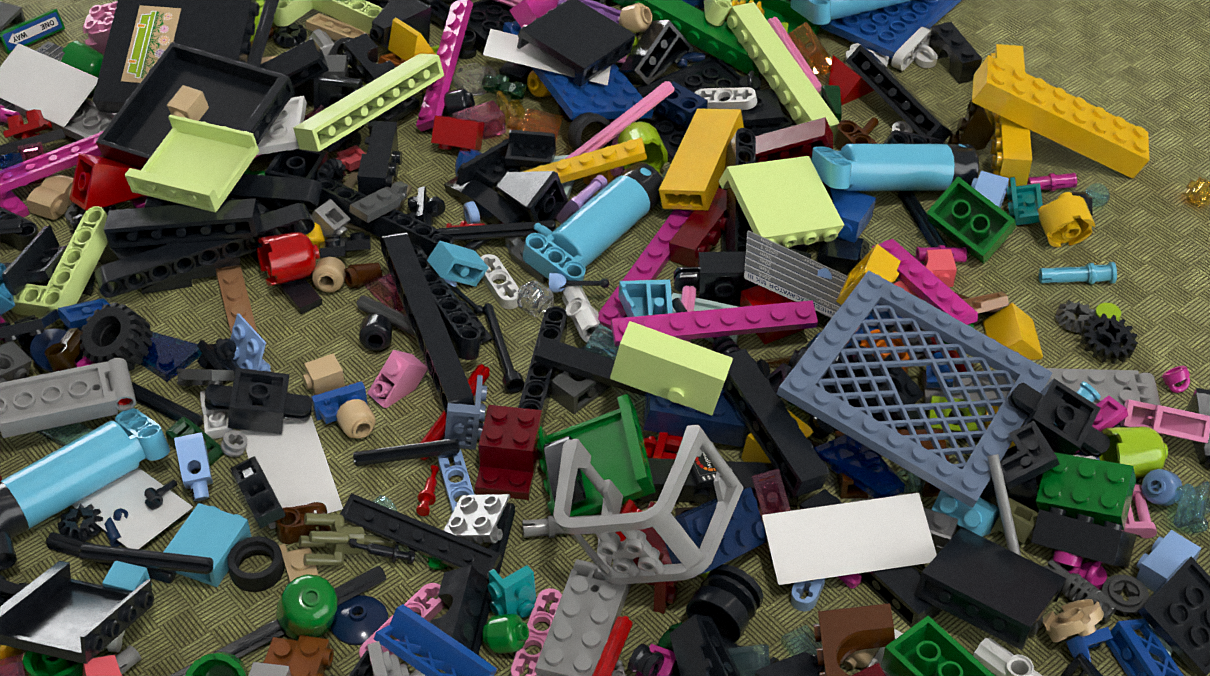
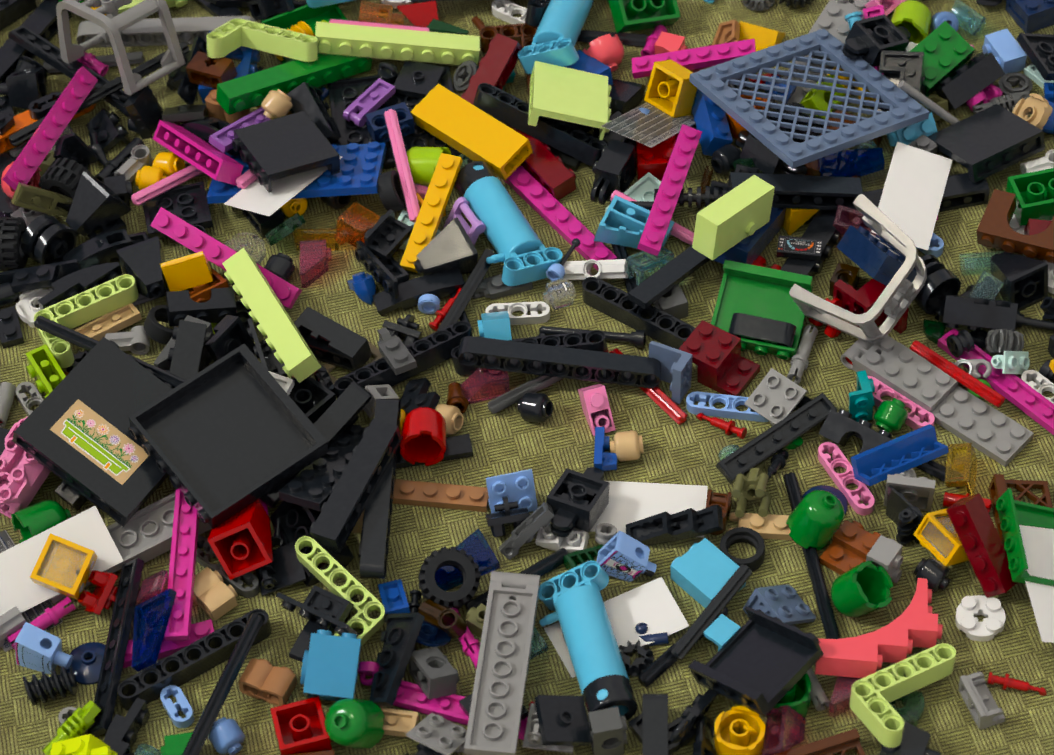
camera: 60 degrees left, 5 degrees up
yellowish green panel [125,115,259,213] -> none
black hand [144,480,178,510] -> none
tan brick [167,85,209,121] -> none
tan brick [302,353,345,395] -> none
black axle [353,439,460,466] -> none
red brick [431,115,485,152] -> none
white beam [694,87,757,110] -> none
none -> piece [30,533,98,600]
none -> medium lavender plate [343,78,396,127]
none -> coral cylinder [583,34,624,72]
none -> sand blue bracket [743,584,816,625]

